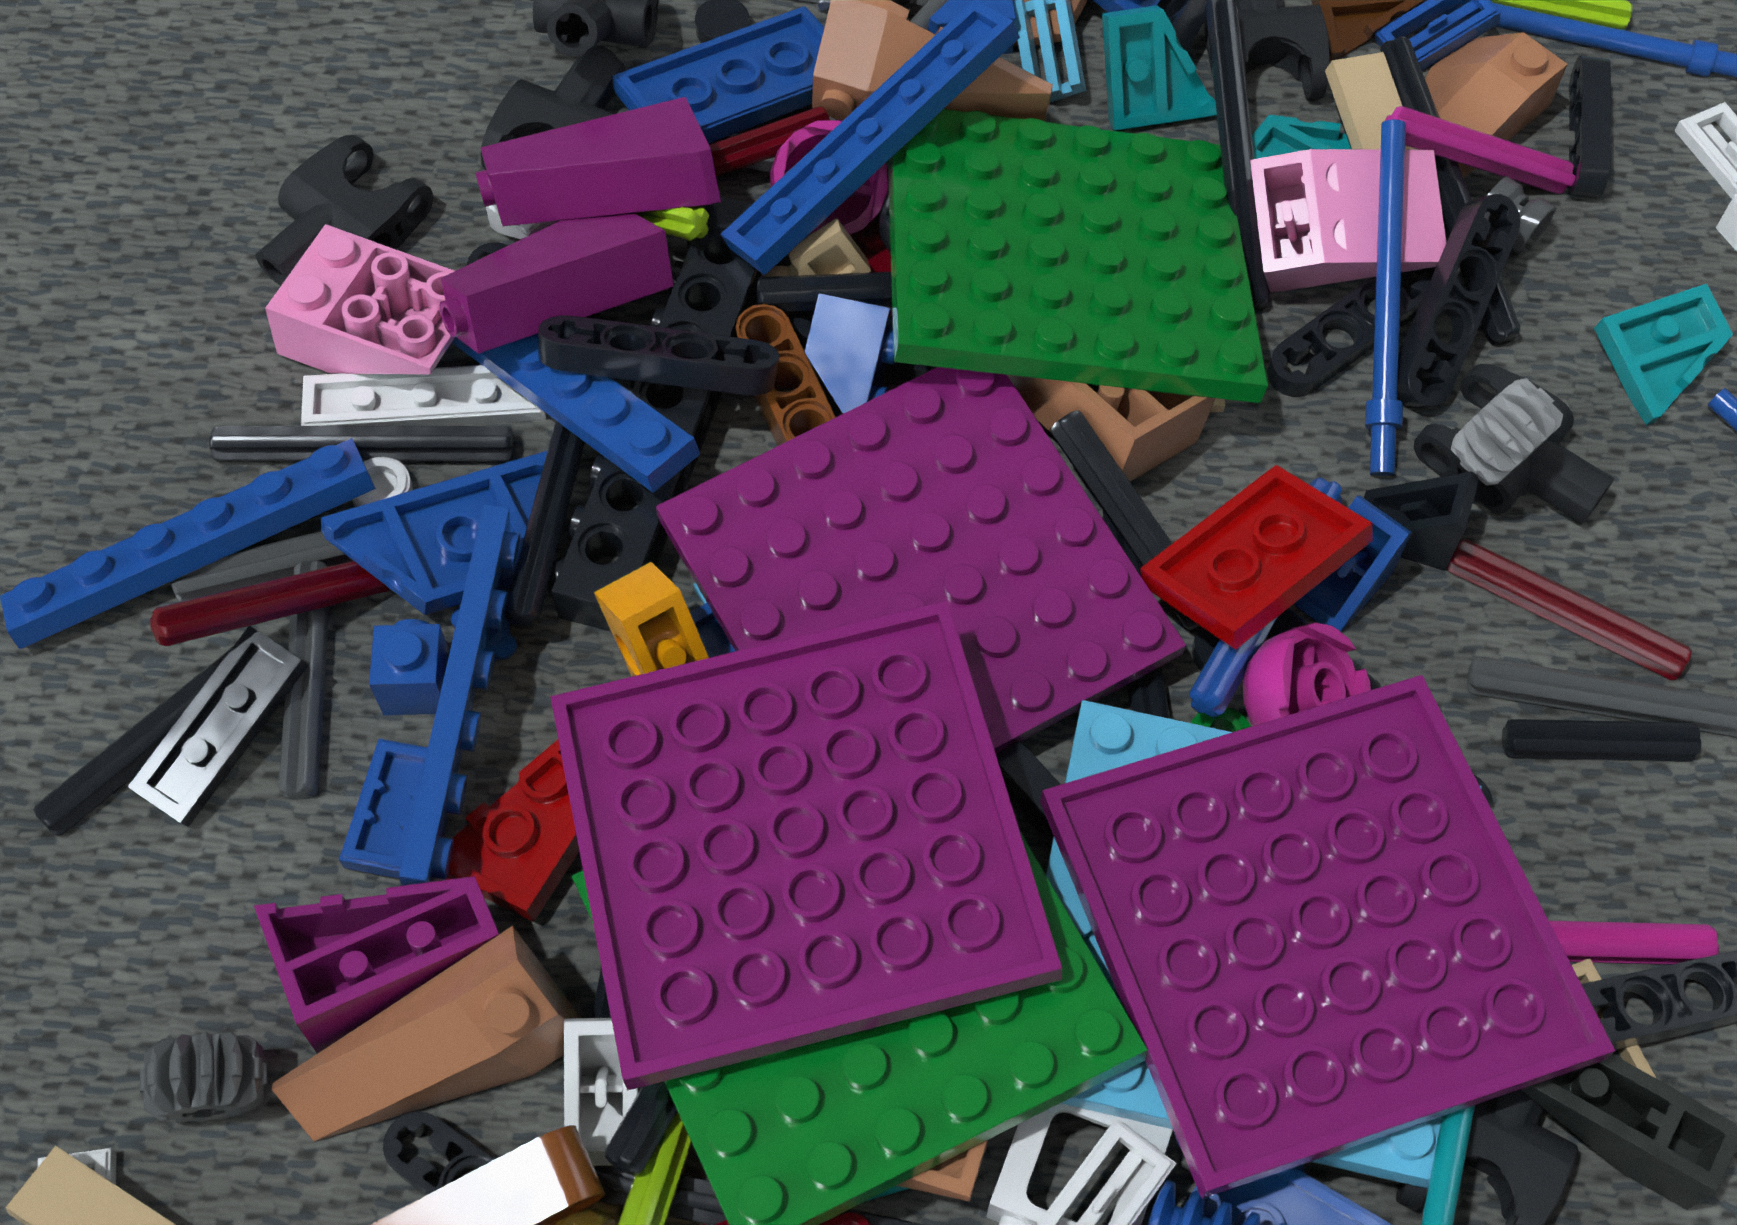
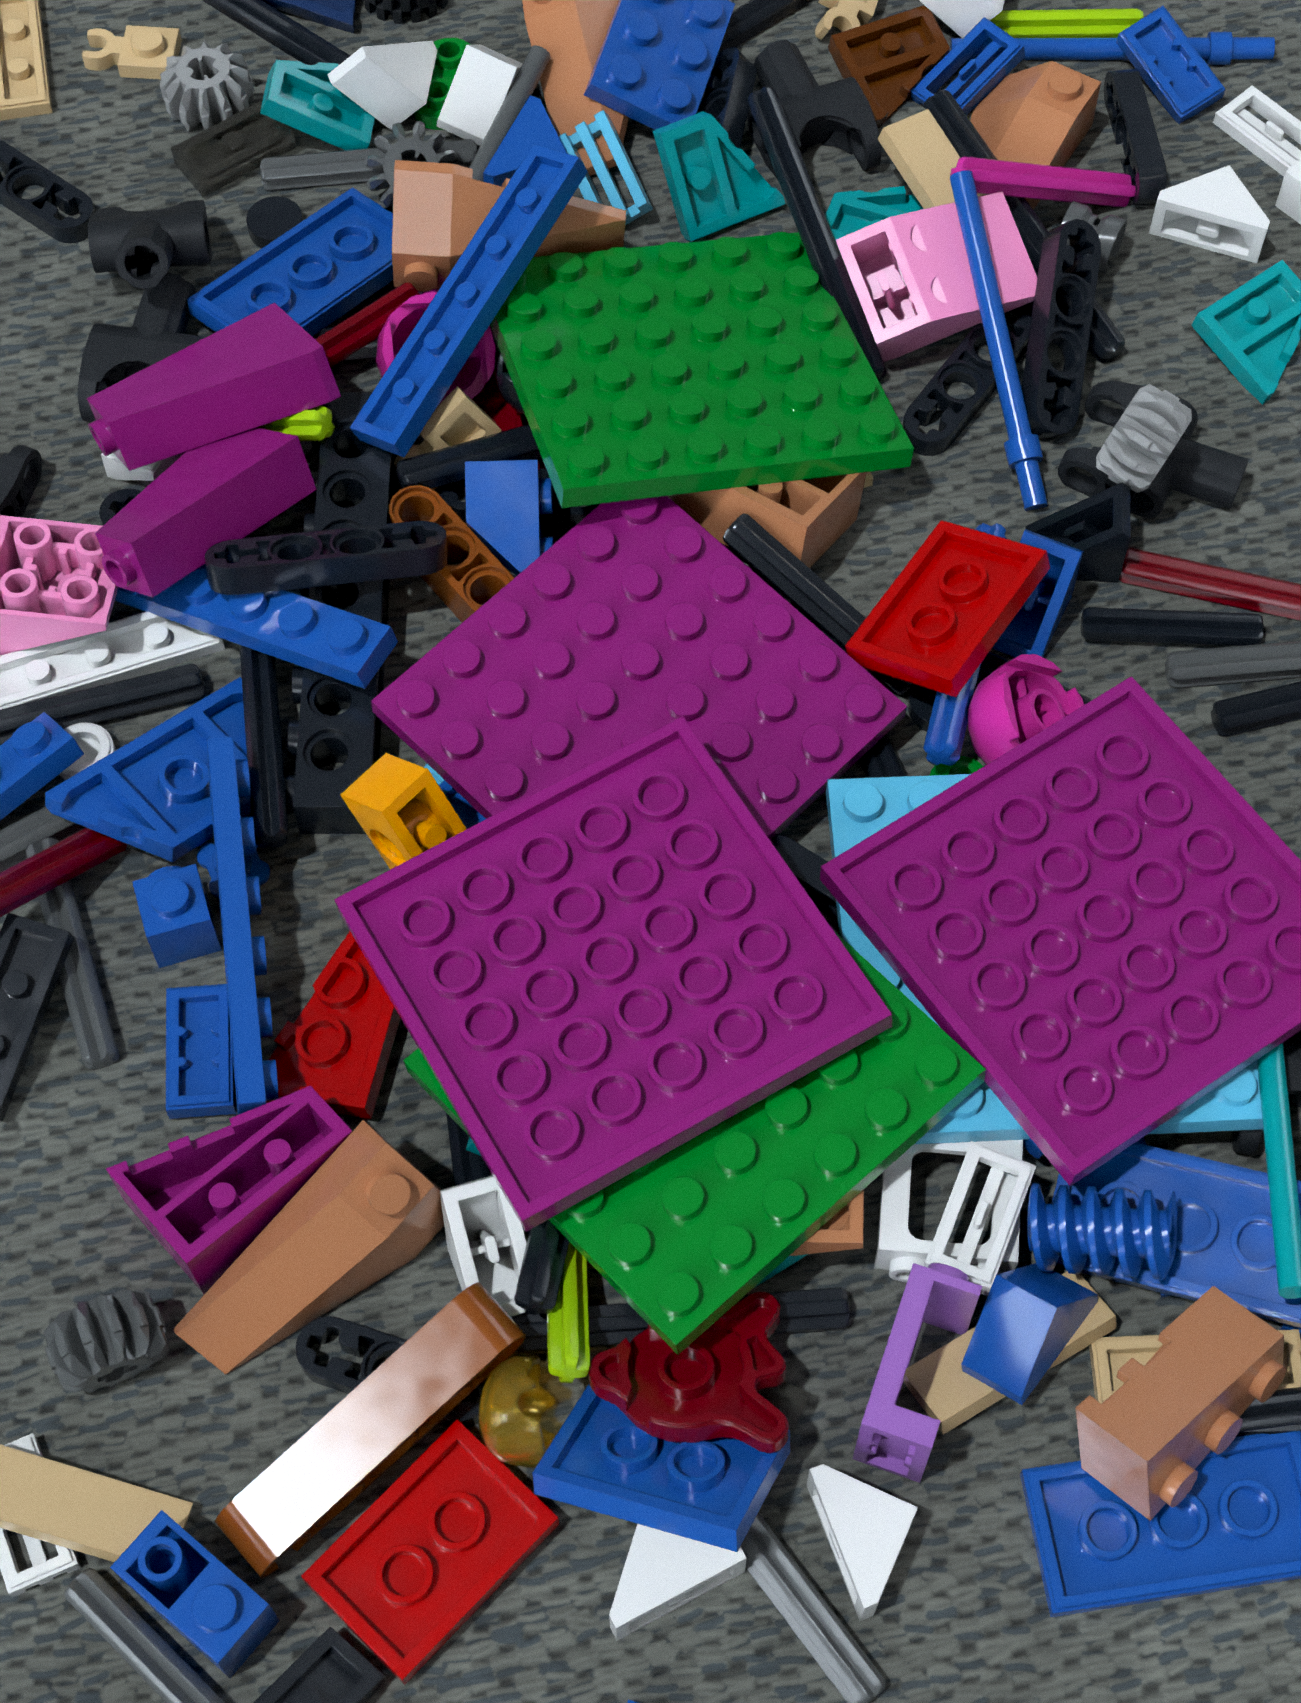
camera: 15 degrees left, 0 degrees up
none -> black axle [1080,607,1264,646]
none -> blue plate [1116,5,1226,124]
none -> white slope [1149,165,1270,263]

